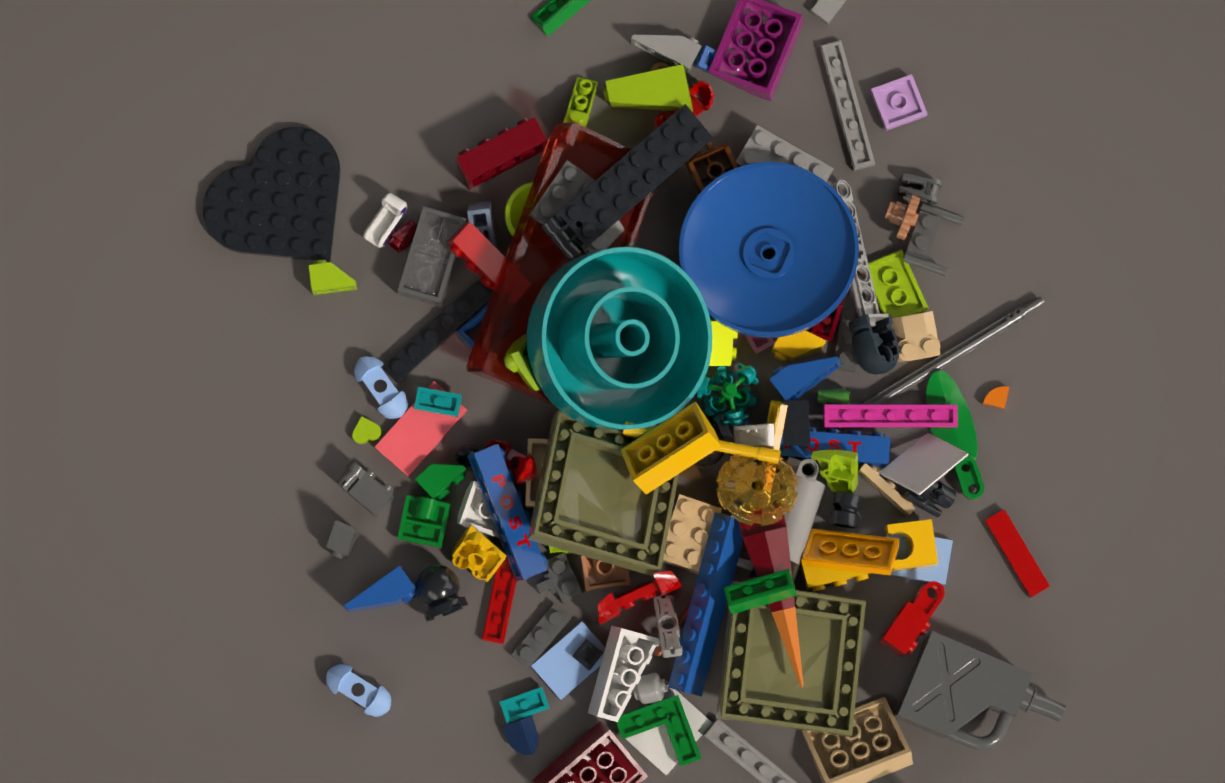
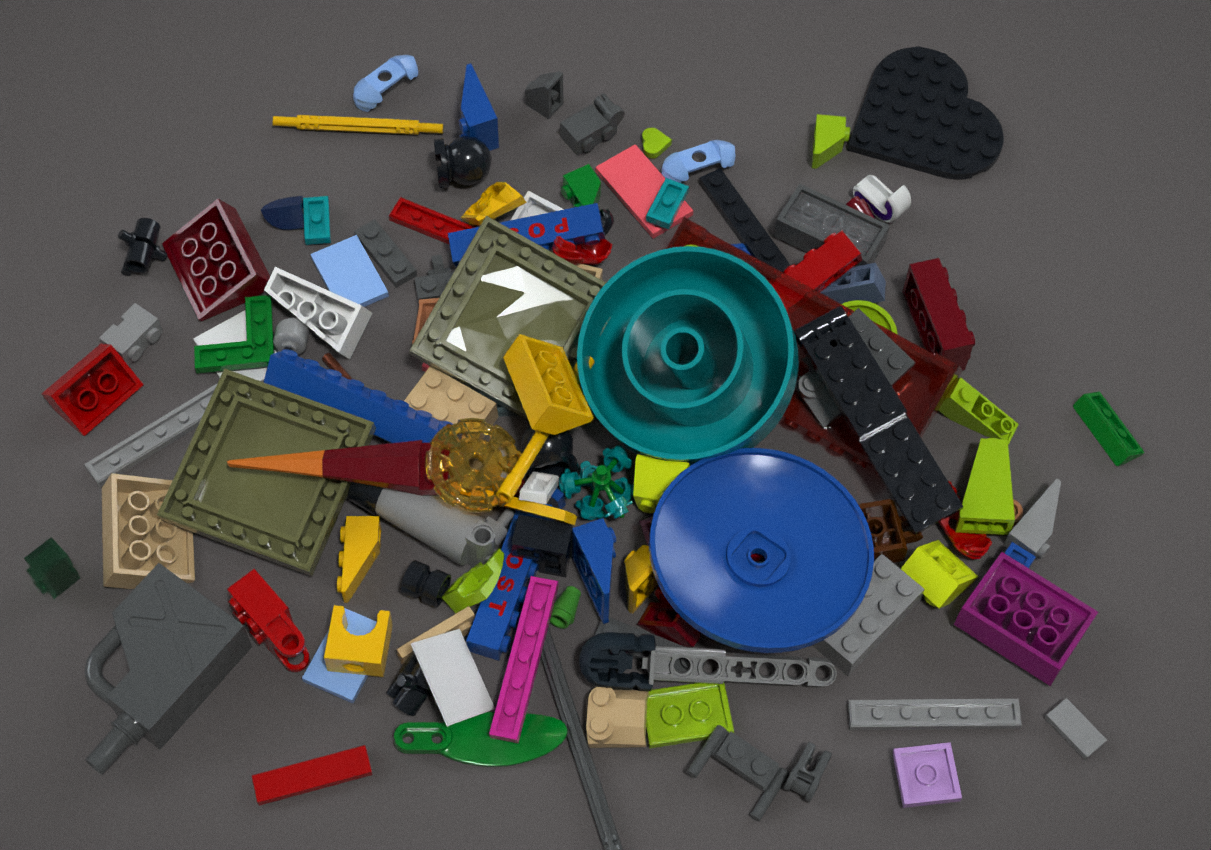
camera: 110 degrees right, 20 degrees down
green plate [397,495,451,548] -> none
black tile [572,639,604,671] -> none
red piece [597,571,682,625] -> none
light grey piece [654,595,682,658] -> none
green slope [723,569,797,614] -> none
light orange tile [801,529,900,575] -> none
nougat plant [884,195,920,240] -> none
orange tile [982,386,1009,409] -> none
none -> yellow axle [273,115,444,135]
none -> neon yellow slope [901,540,978,609]

